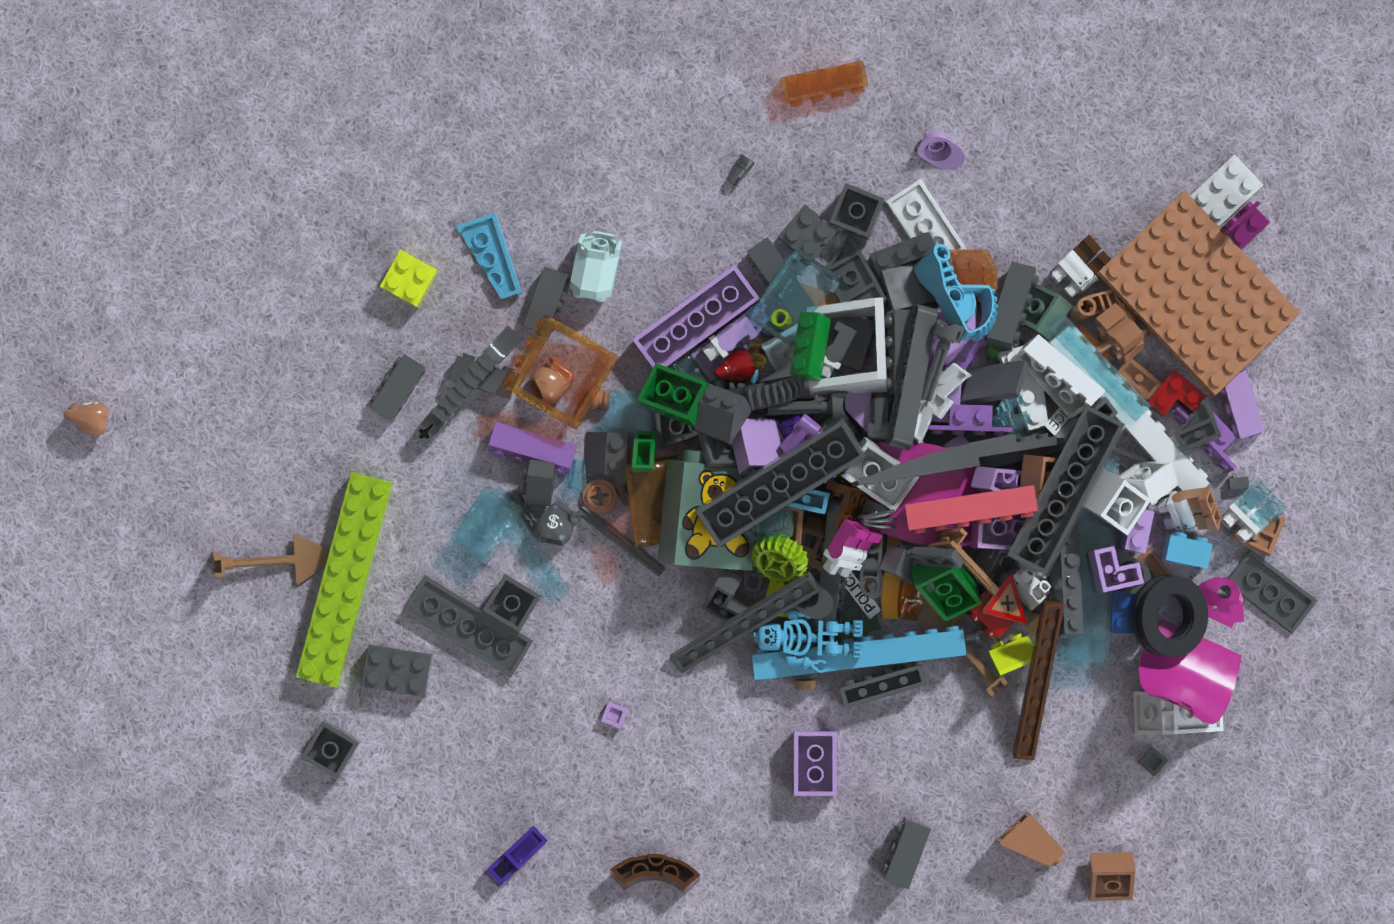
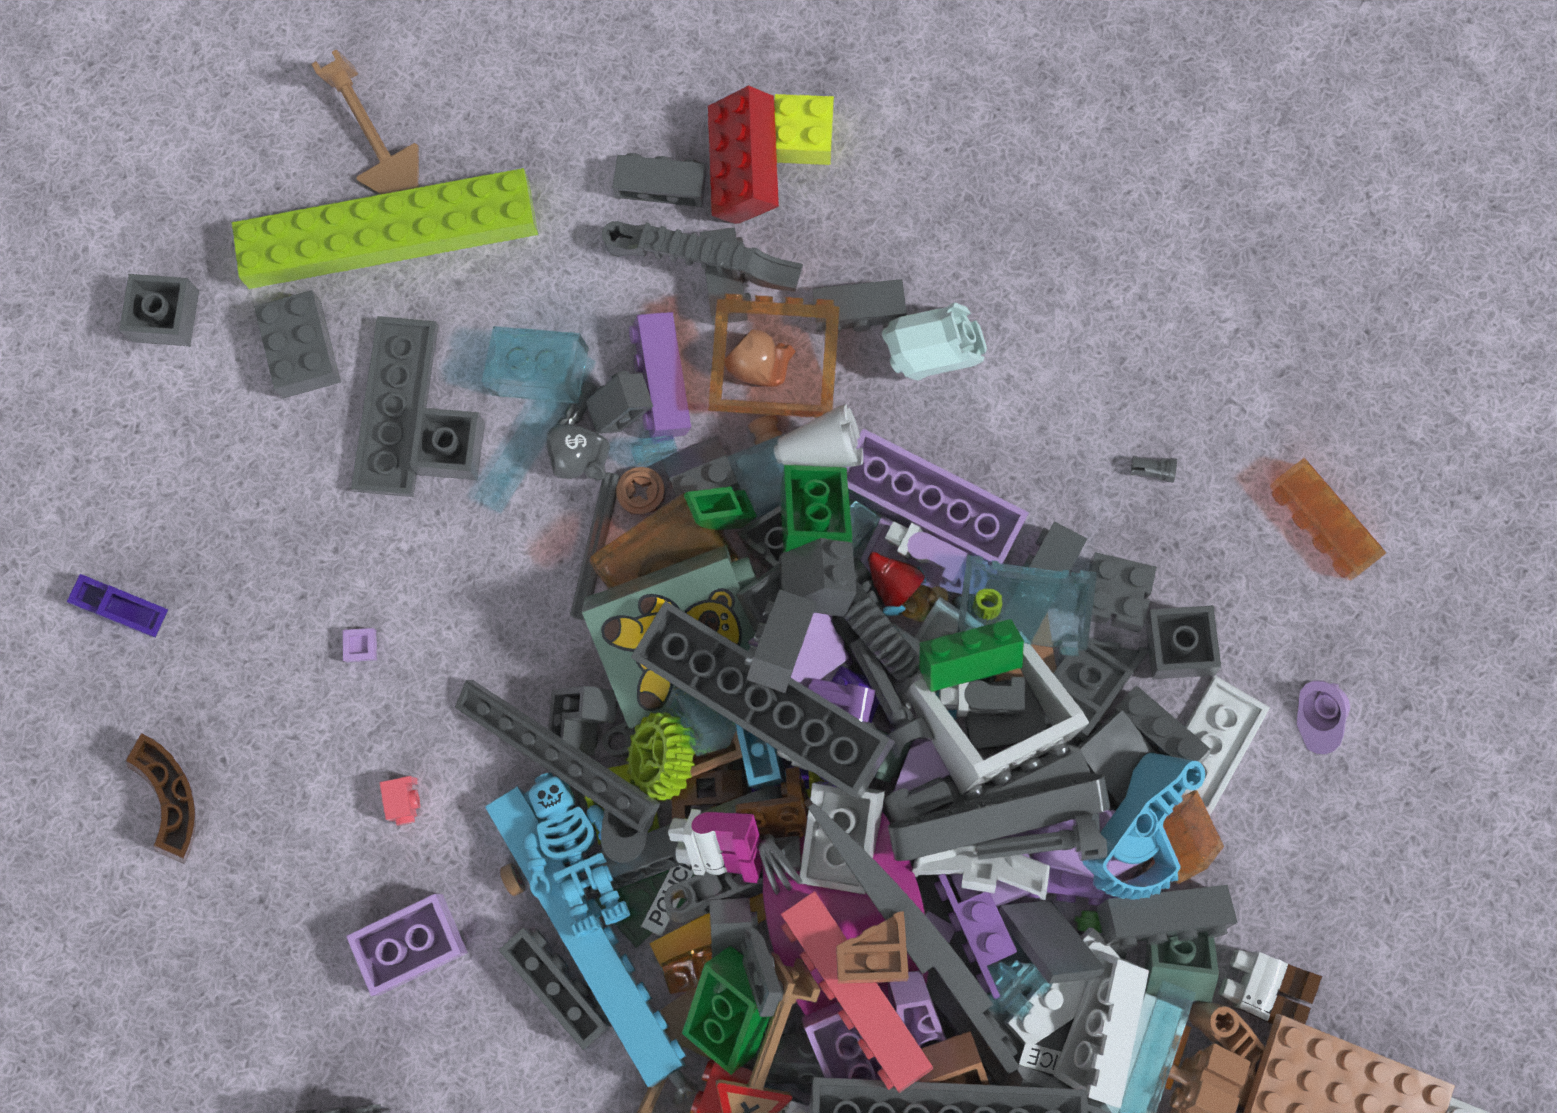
camera: 70 degrees right, 10 degrees down
medium azure wing [455,213,522,299] -> none
none -> coral brick [380,776,420,826]
none -> red brick [708,85,779,224]
none -> dark grey brick [745,589,817,693]
none -> white cone [774,404,863,467]
none -> nougat wing [836,912,909,984]

